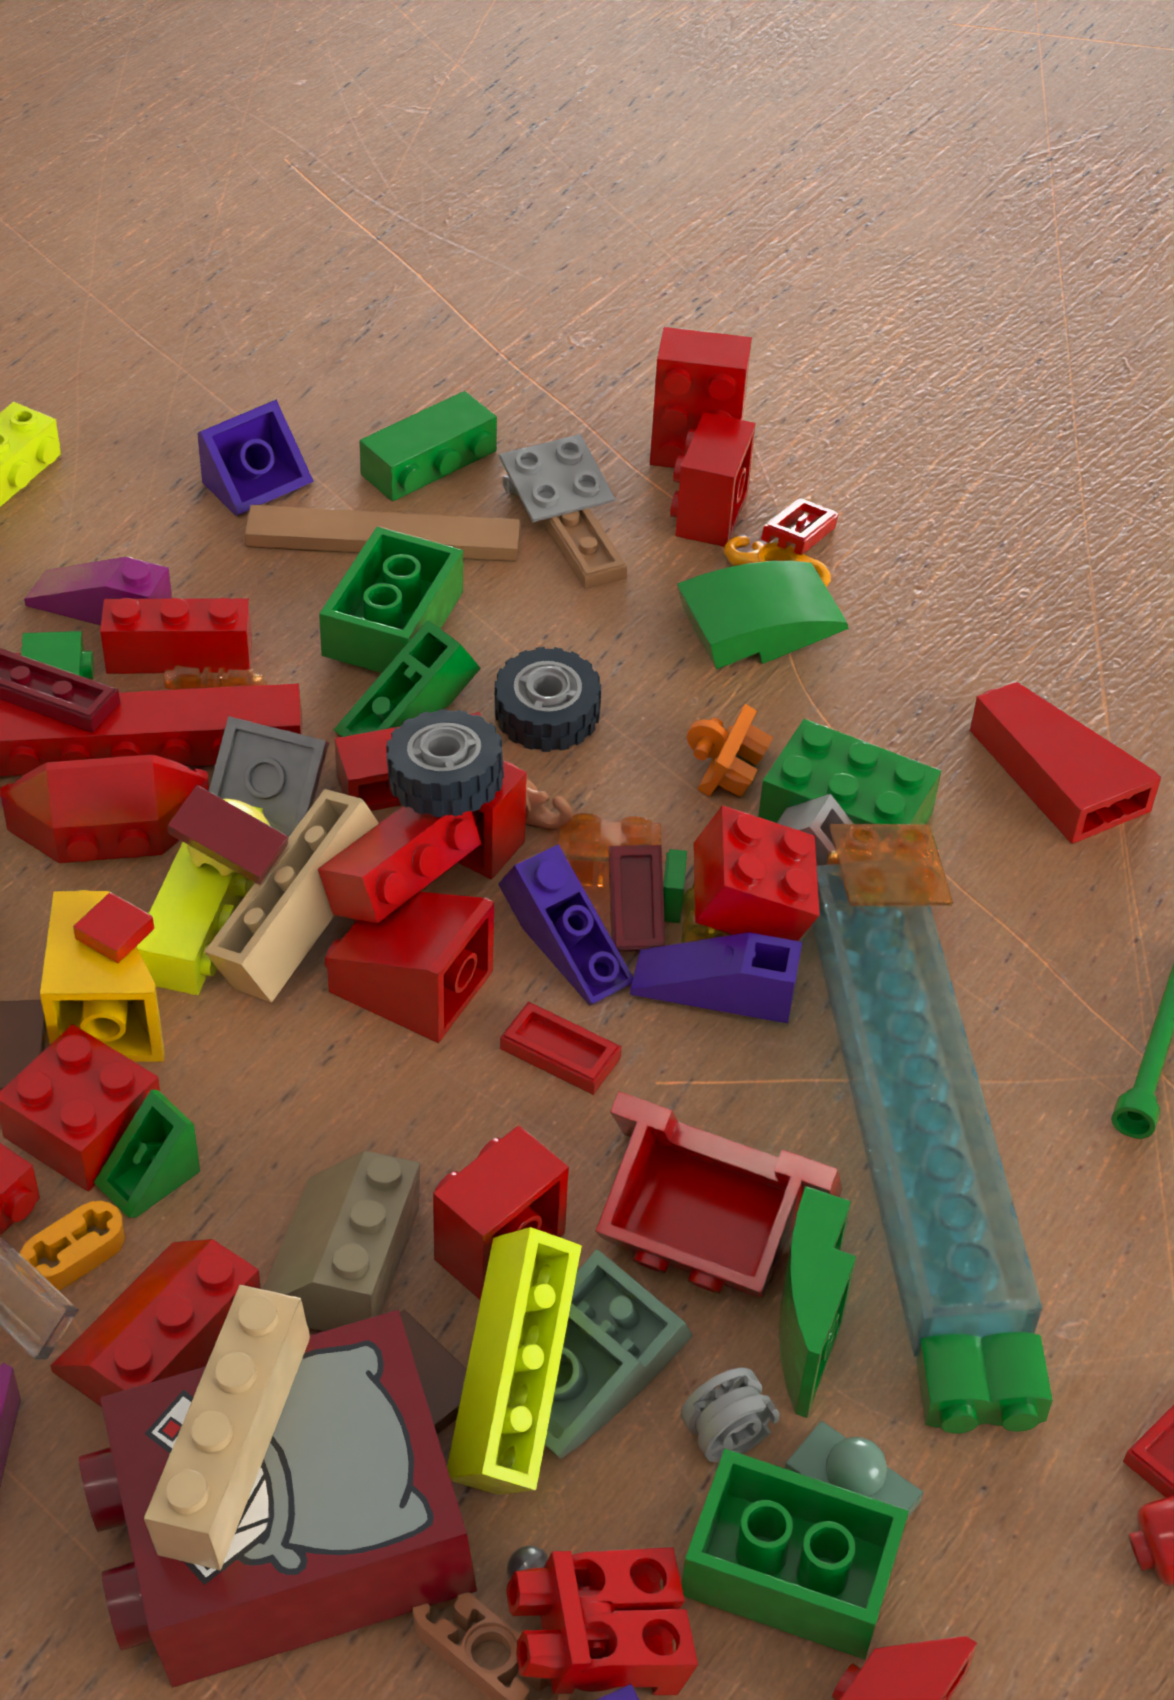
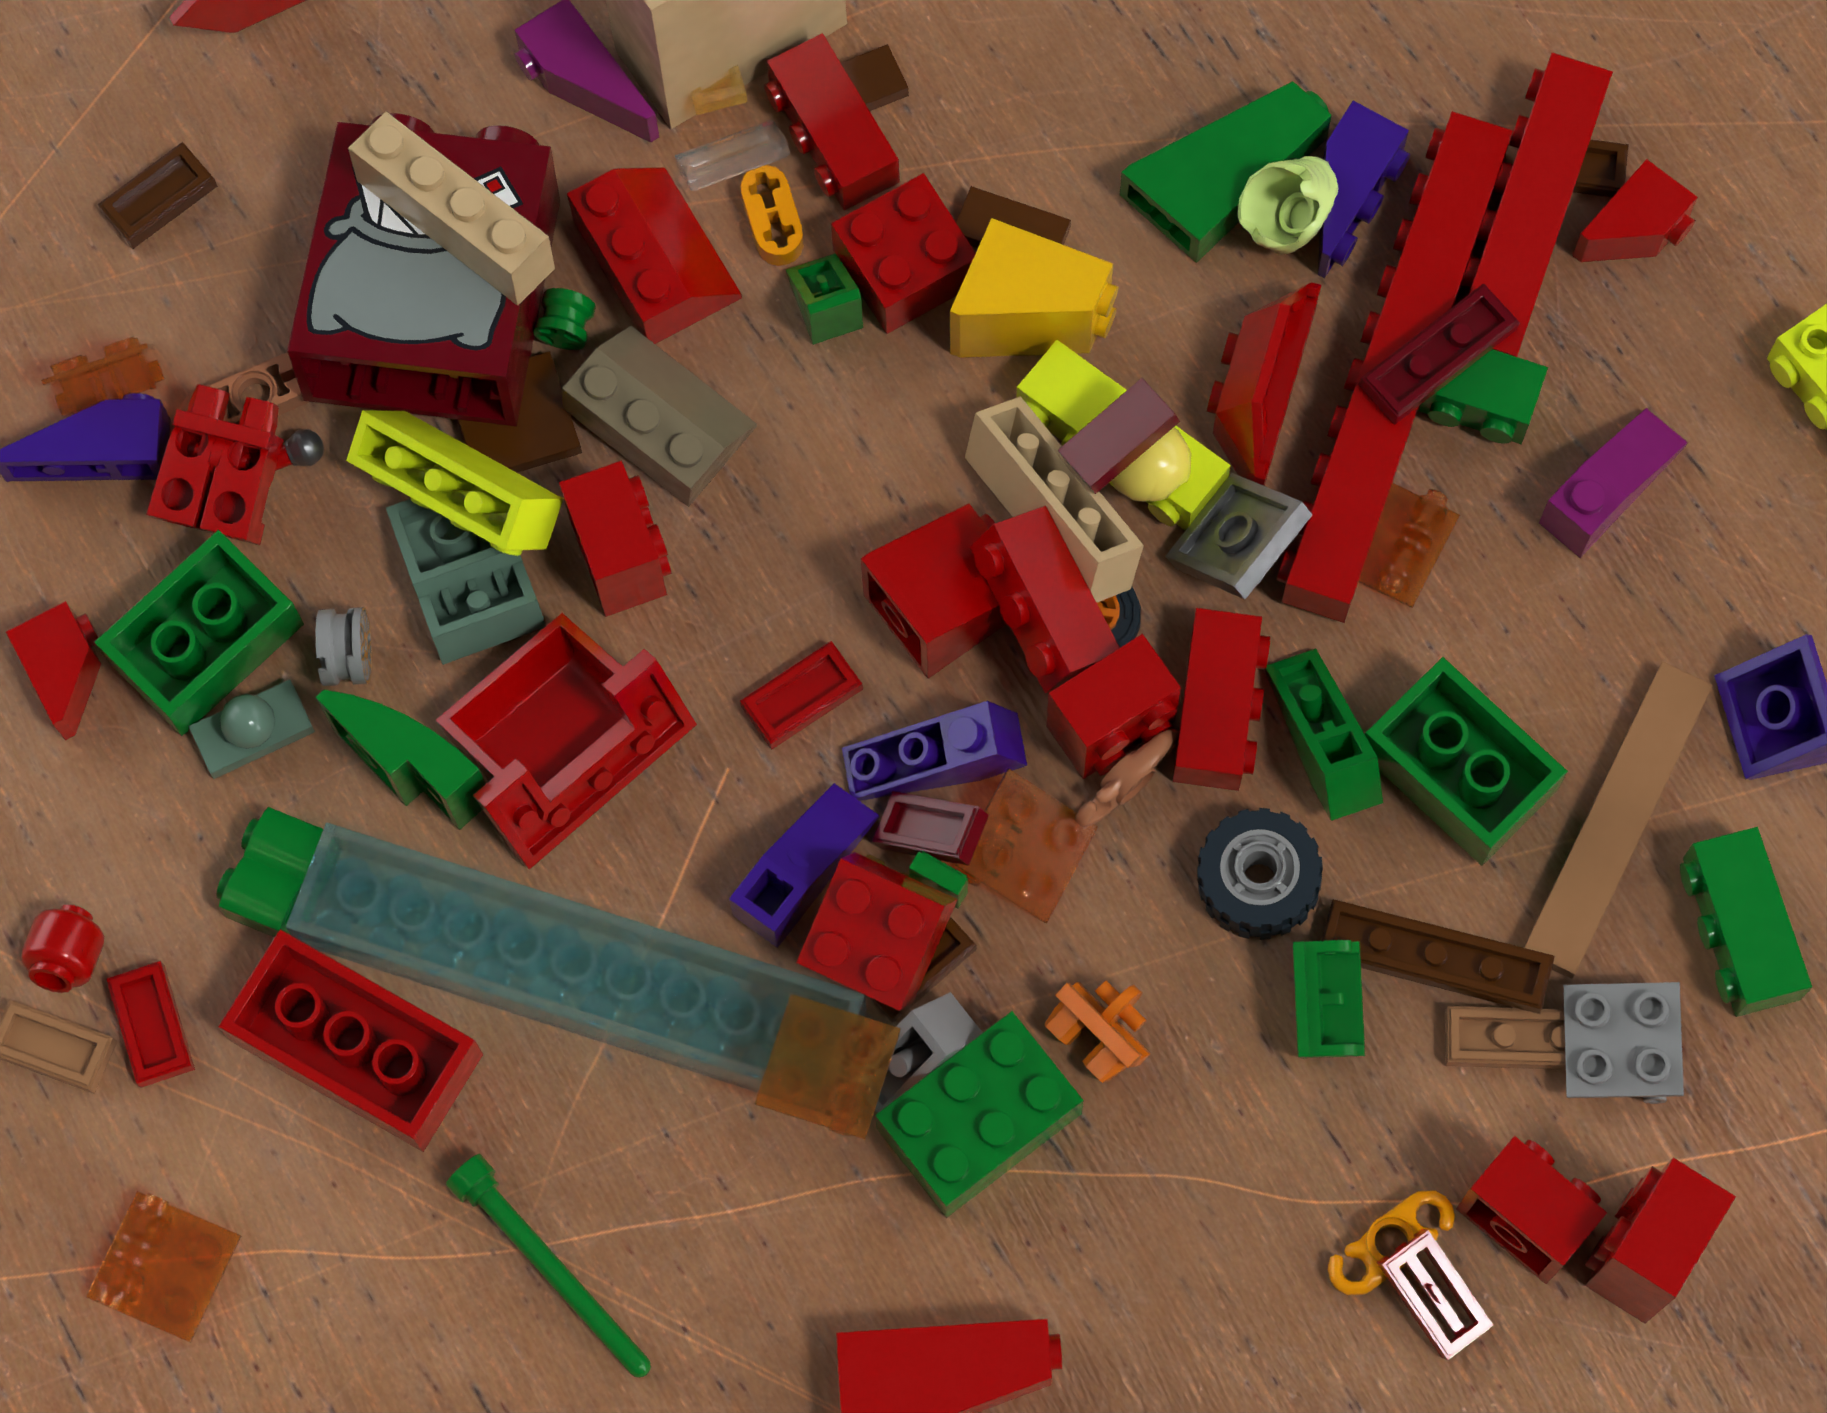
camera: 120 degrees right, 25 degrees up
red tile [73,892,155,963] -> none
red brick [100,598,252,674] -> none
black wheel [386,709,504,817] -> none
green slope [677,561,849,670] -> none
none -> red brick [218,929,483,1152]
none -> green hinge [1293,940,1366,1059]
none -> reddish brown tile [1321,899,1555,1014]

